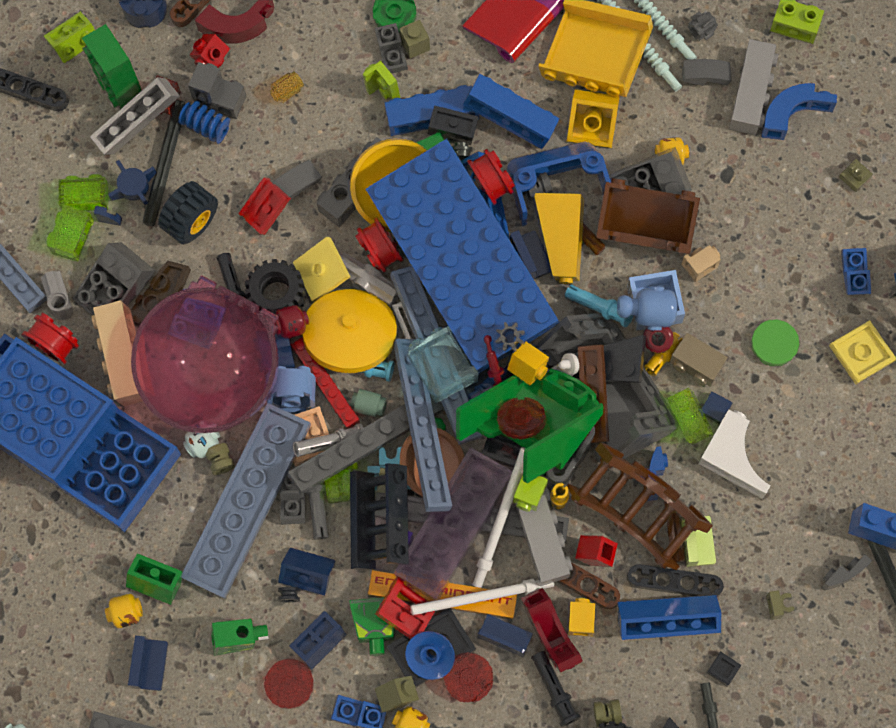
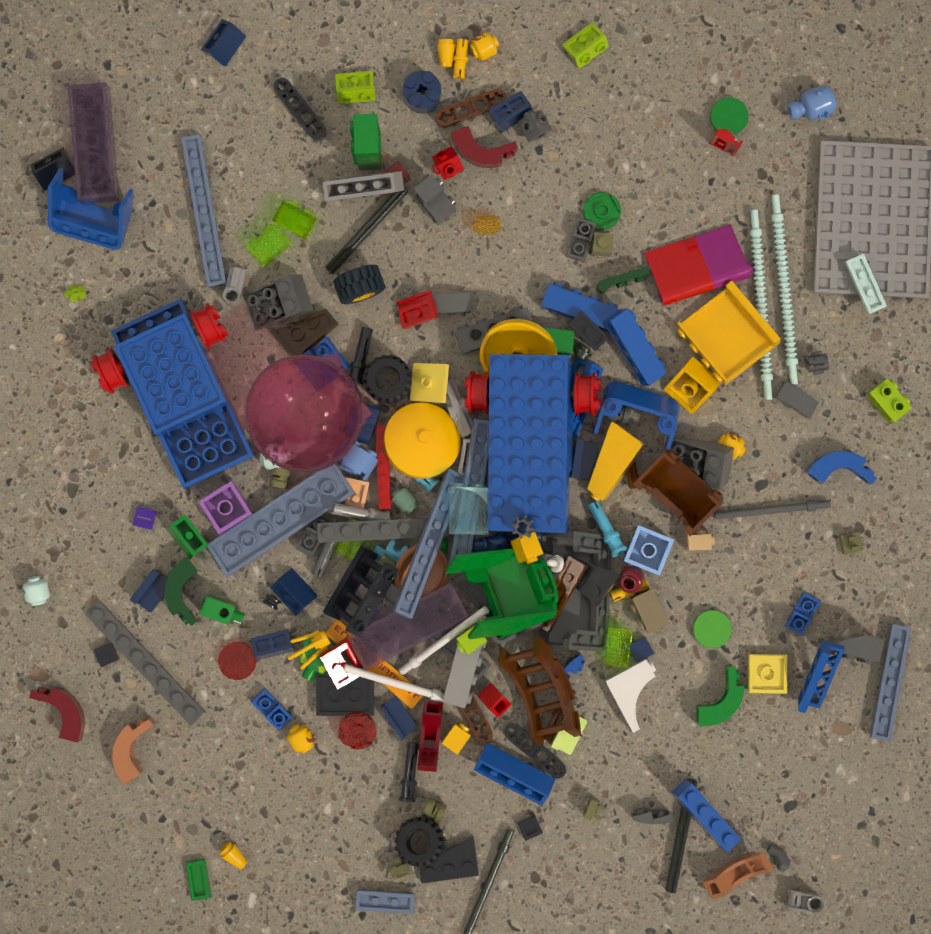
camera: 25 degrees right, 15 degrees up
tan brick [91,301,151,406] -> none
dark blue tile [94,206,122,226] -> none
yellow head [105,594,143,628] -> none
dark blue piece [108,160,157,205] -> none
blue piece [179,101,230,144] -> none
dark red head [272,305,309,339] -> none
lime bracket [362,61,401,100] -> none
olive brick [375,676,419,713] -> none
blue dish [405,631,455,680] -> none
dark red piece [484,335,504,387] -> none
clear red tile [497,397,546,439] -> none
yellow pin [550,483,569,509] -> none
medium blue piece [617,286,677,330] -> none
light grey brick [729,39,779,135] -> none
none -> dark purple tile [133,507,157,530]
none -> dark green arch [165,556,198,626]
none -> medium lavender brick [198,481,254,534]
none -> yellow plant [288,630,331,670]
none -> dark green plate [596,266,650,294]
none -> green arch [696,665,744,726]
none -> dark grey bar [715,500,831,519]

